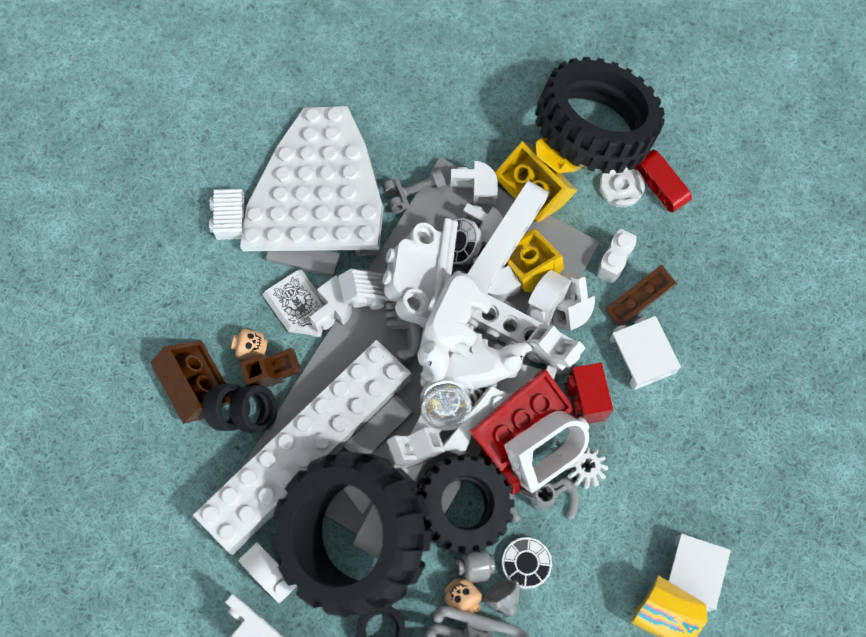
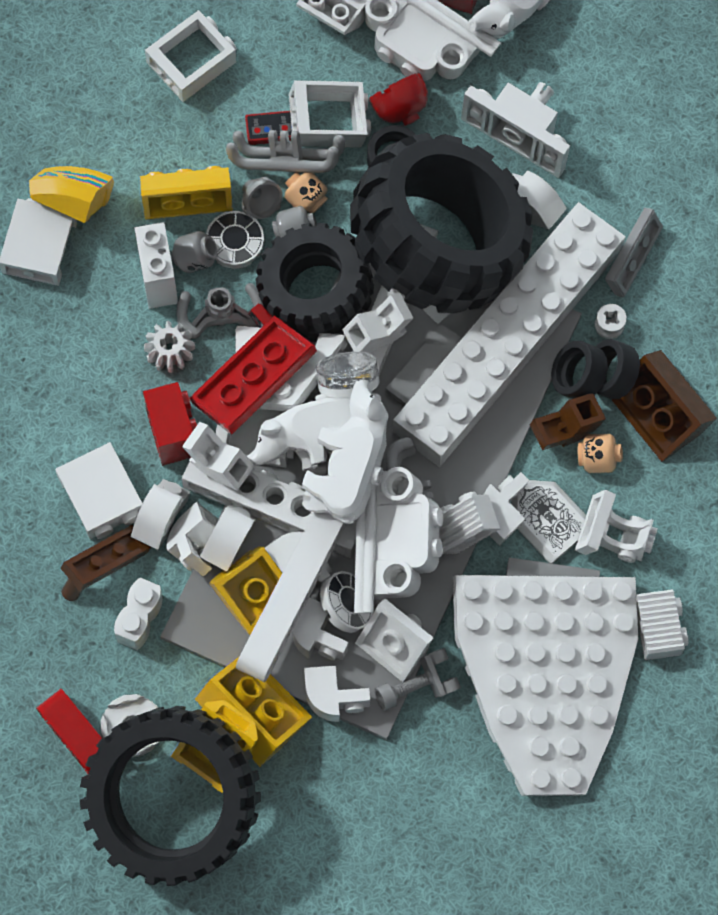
camera: 175 degrees right, 0 degrees up
white window [504,411,589,493] -> none
none -> white brick [131,479,191,549]
none -> white window [134,222,178,309]
none -> yellow slope [140,166,233,220]
none -> light grey head [171,231,217,273]
none -> white tile [355,599,433,682]
none -> white tile [575,490,658,563]
none -> white wheel [595,304,627,339]
none -> light grey tile [605,207,663,297]

